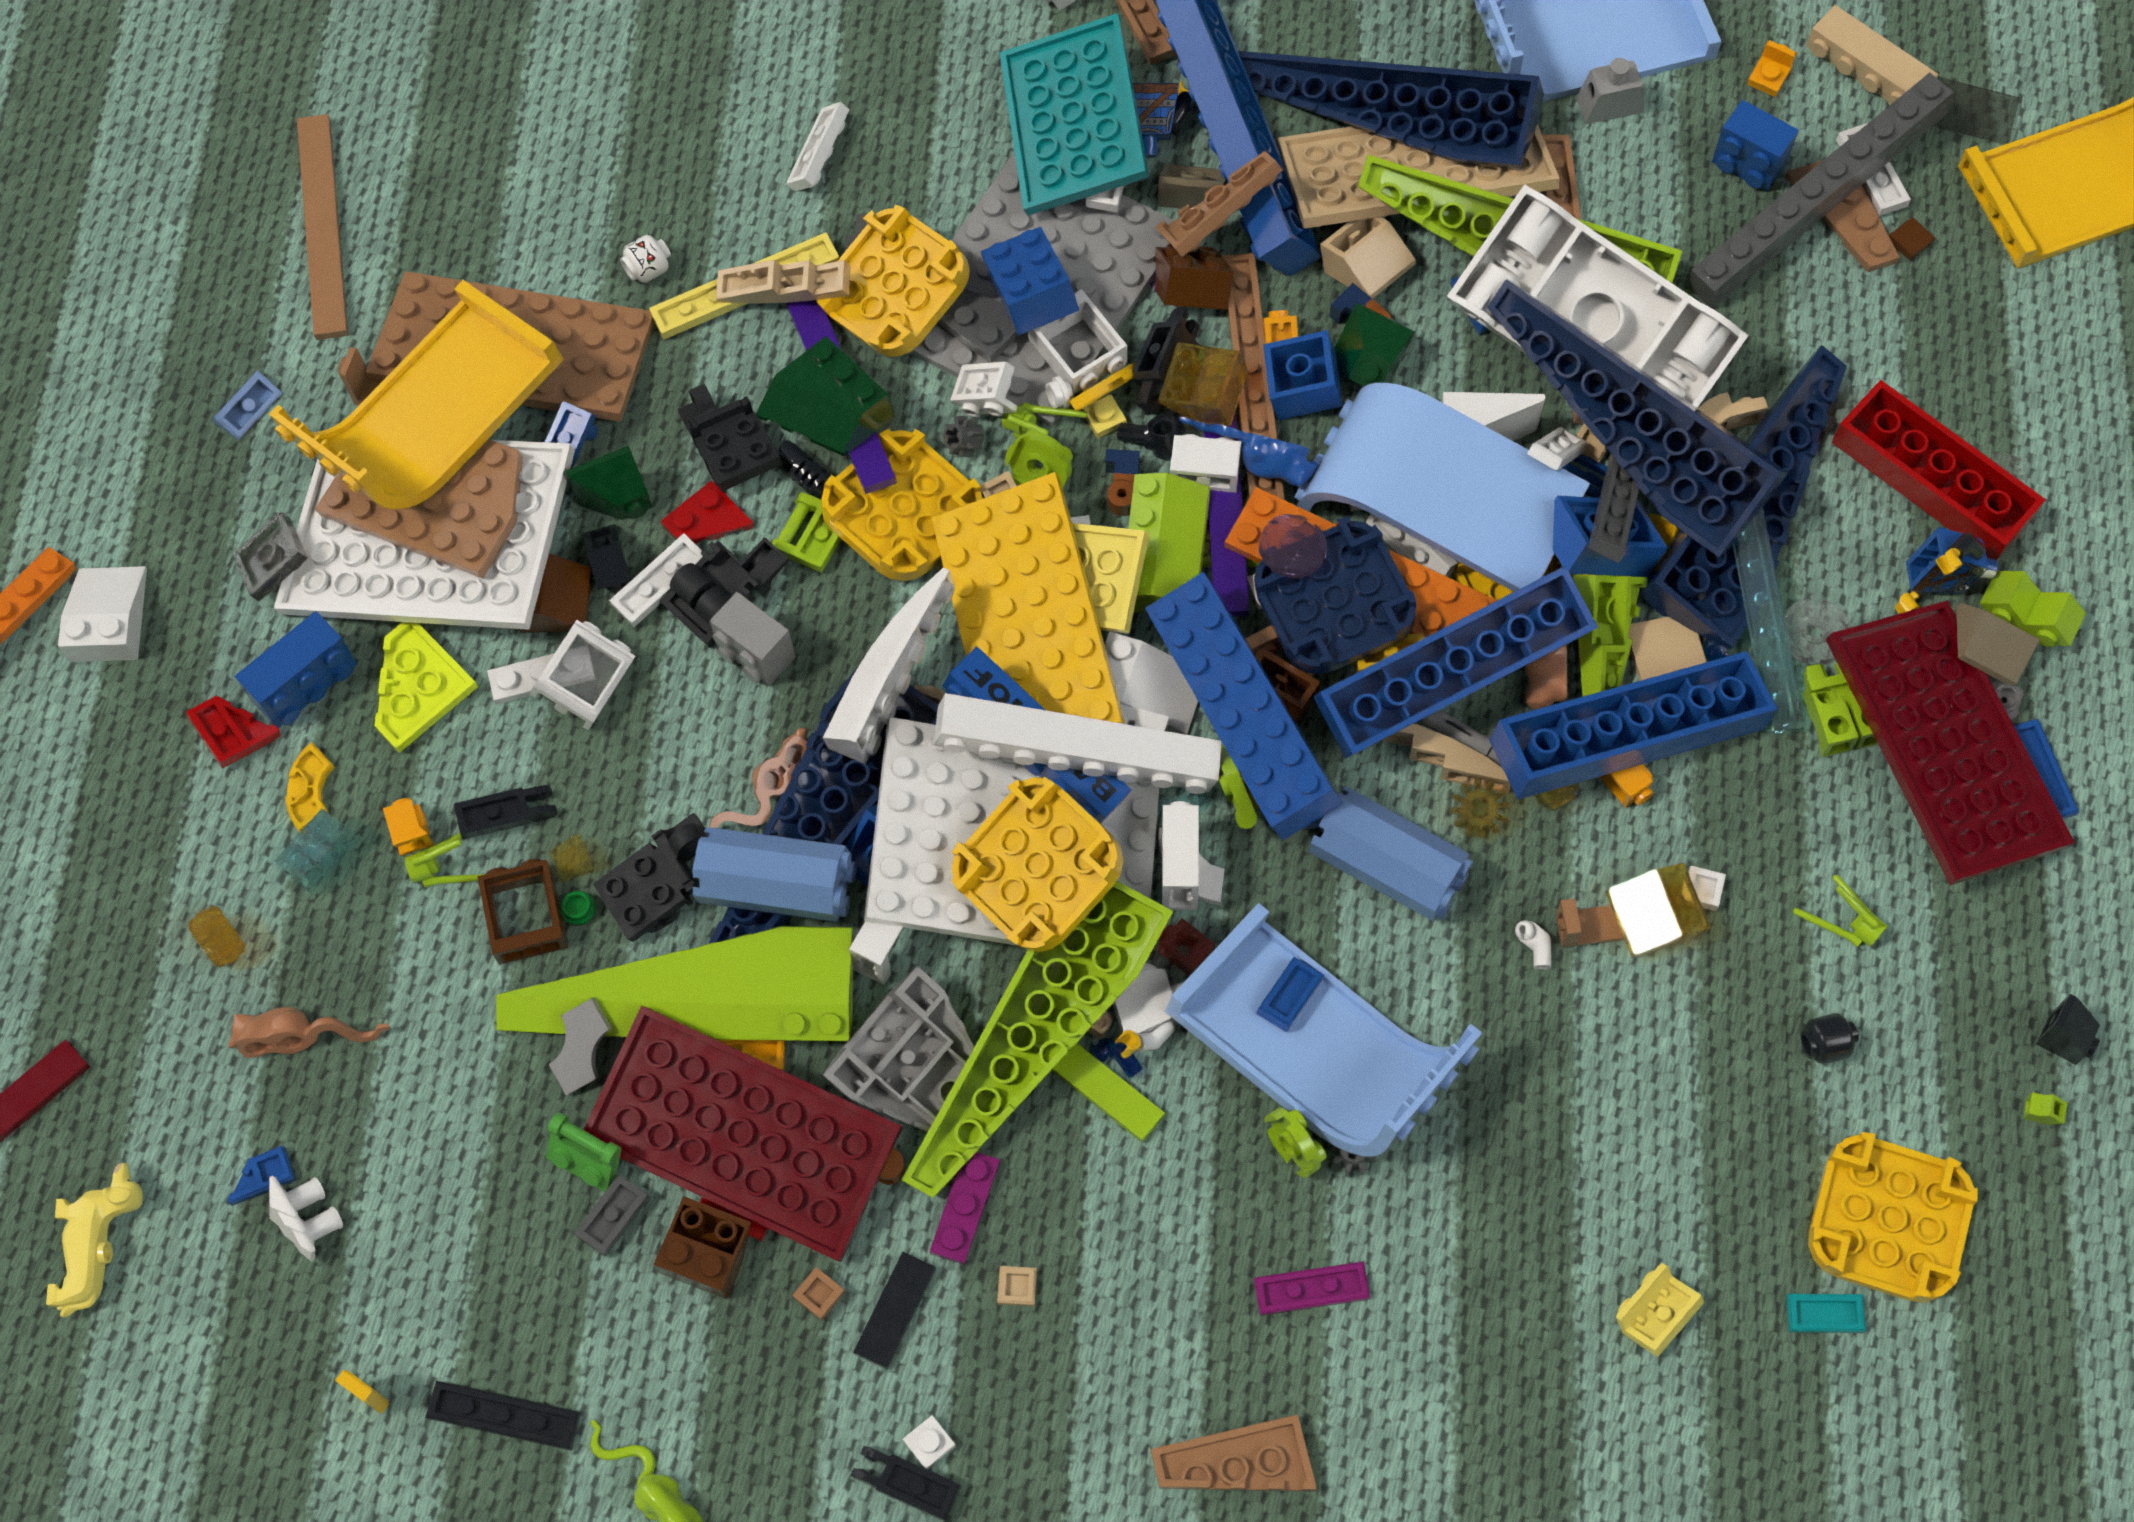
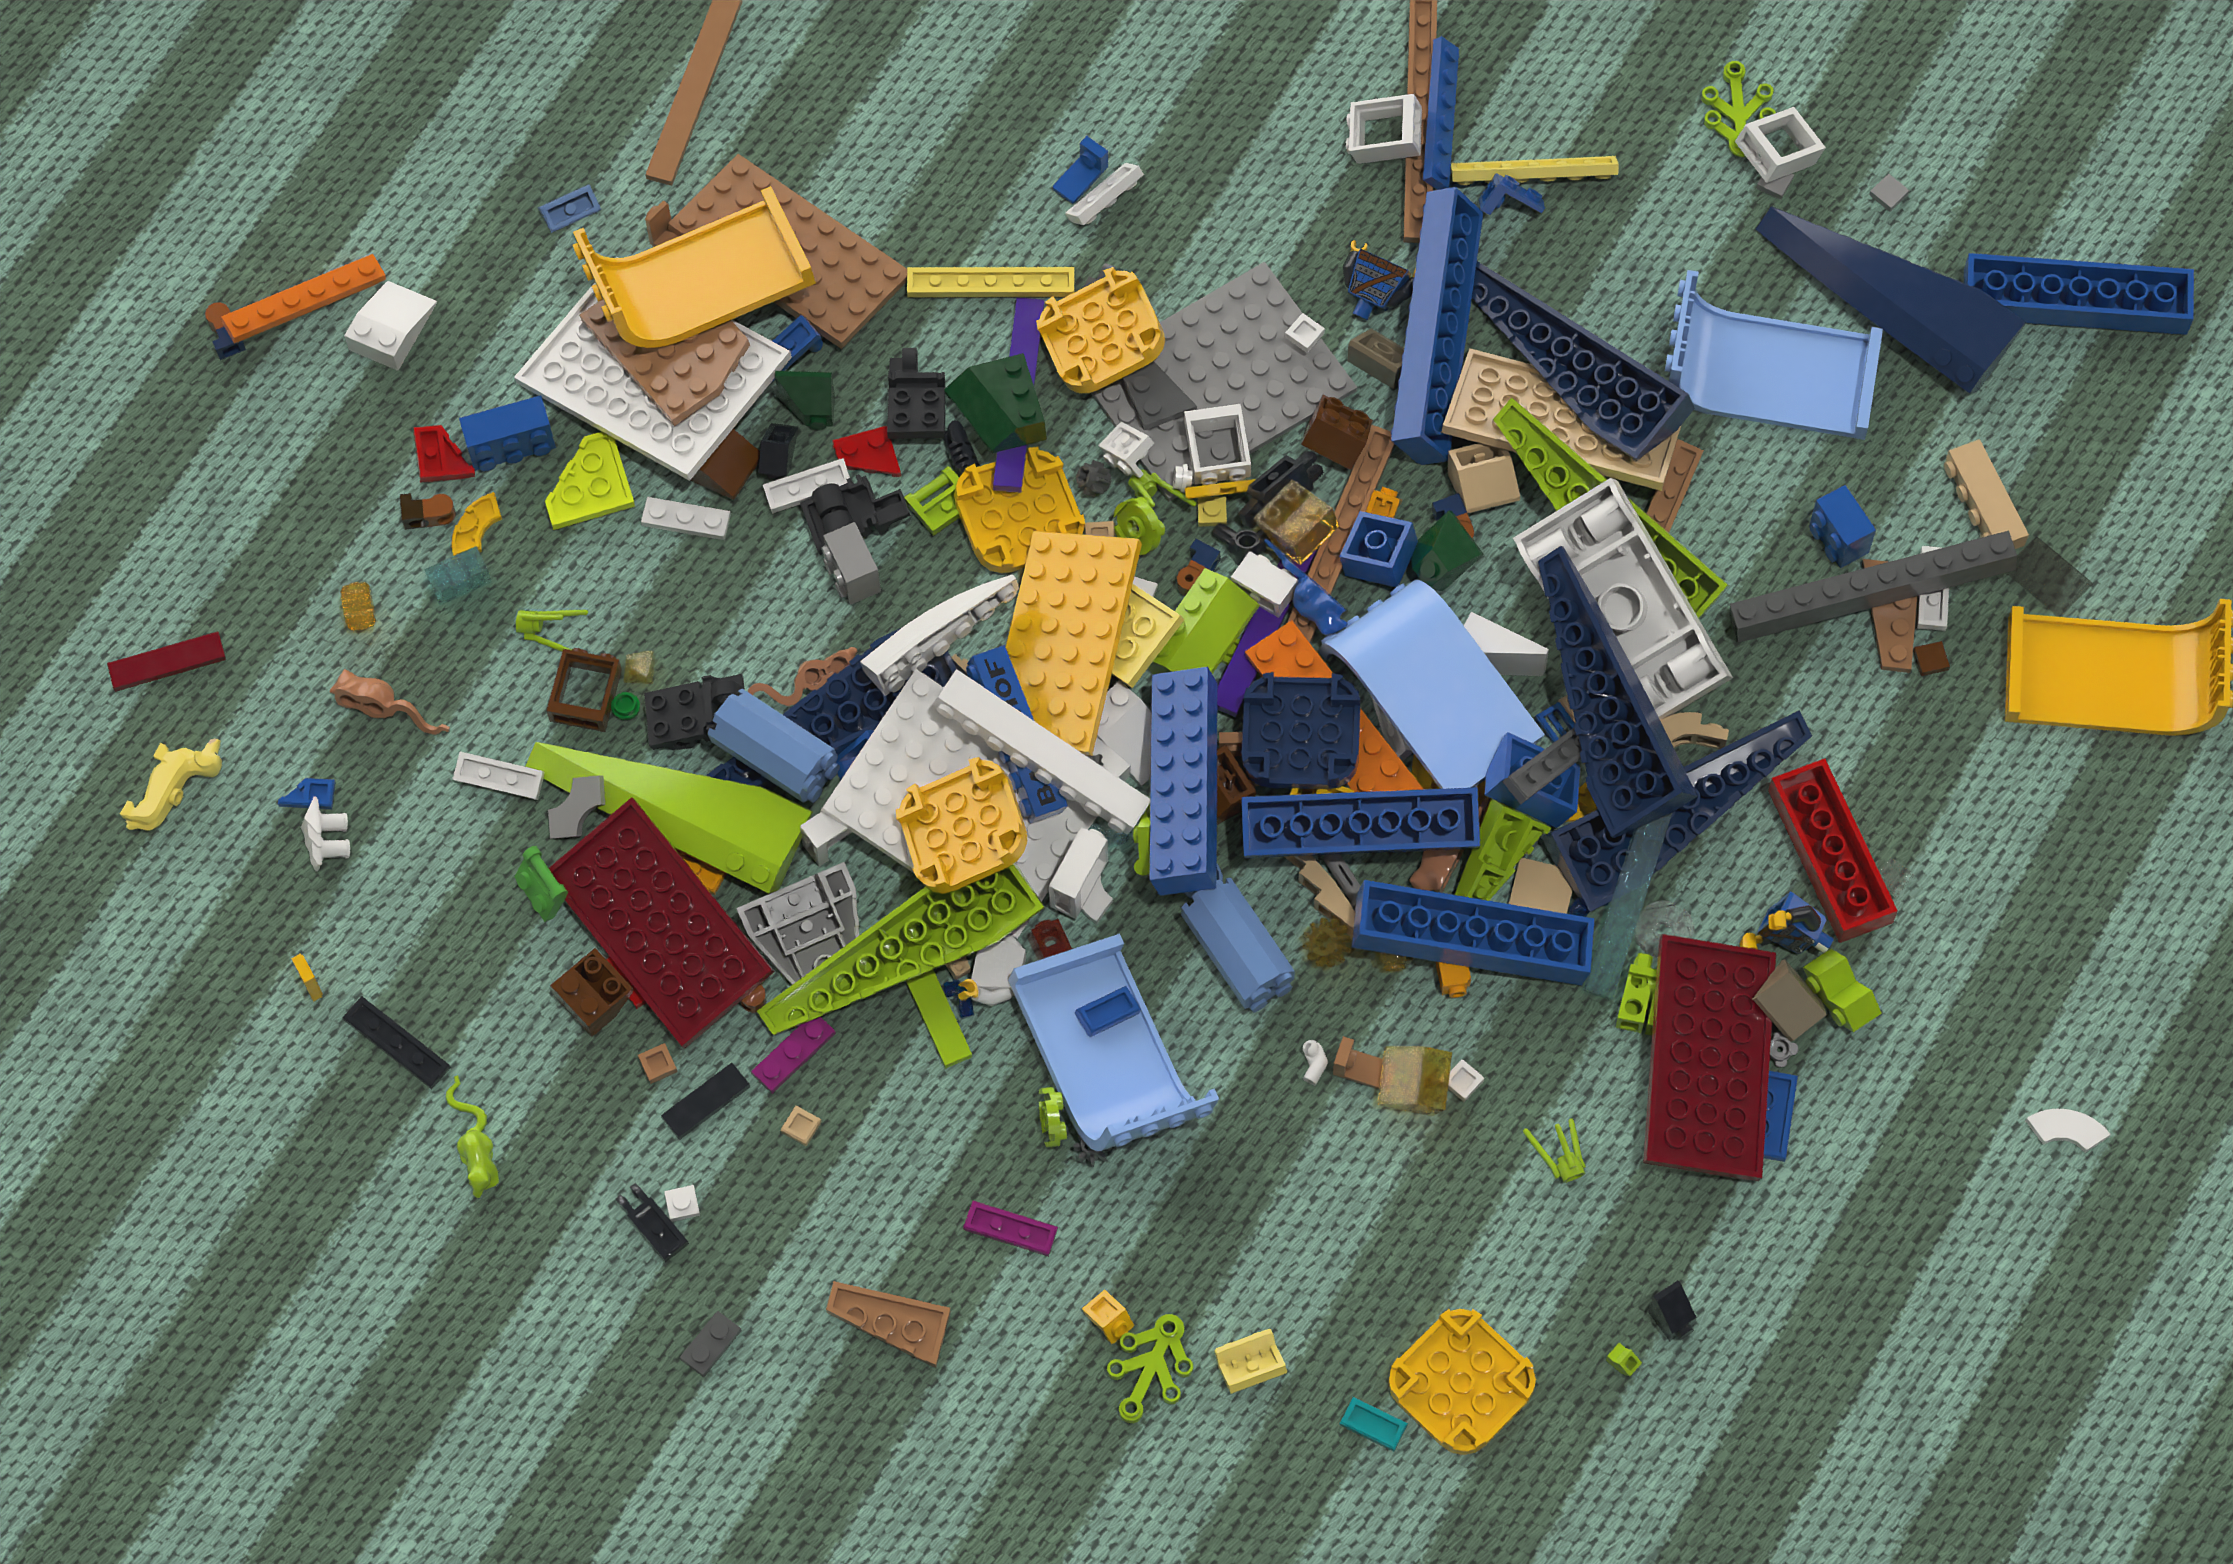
camera: 25 degrees right, 0 degrees up
clear smoke plate [233,511,308,602] -> none
light orange window [383,798,434,856] -> none
black hinge [454,785,558,840] -> none
window [529,620,635,730] -> none
dark grey plate [574,1174,650,1257] -> none
white head [620,235,671,283] -> none
tan slope [716,260,851,303] -> none
blue brick [980,226,1080,336] -> none
teal plate [999,13,1149,216] -> none
medium nougat wing [1155,151,1283,257] -> none
clear purple tile [1258,514,1327,579] -> none
white tile [1527,427,1587,471] -> none
light grey torso [1577,58,1644,125] -> none
light orange bracket [1747,40,1797,97] -> none
black head [1800,1013,1859,1065] -> none
none -> leg [400,493,456,530]
none -> white plate [453,752,545,800]
none -> blue bracket [1053,136,1108,204]
none -> yellow bracket [1082,1290,1134,1344]
none -> lime plant [1107,1314,1193,1423]

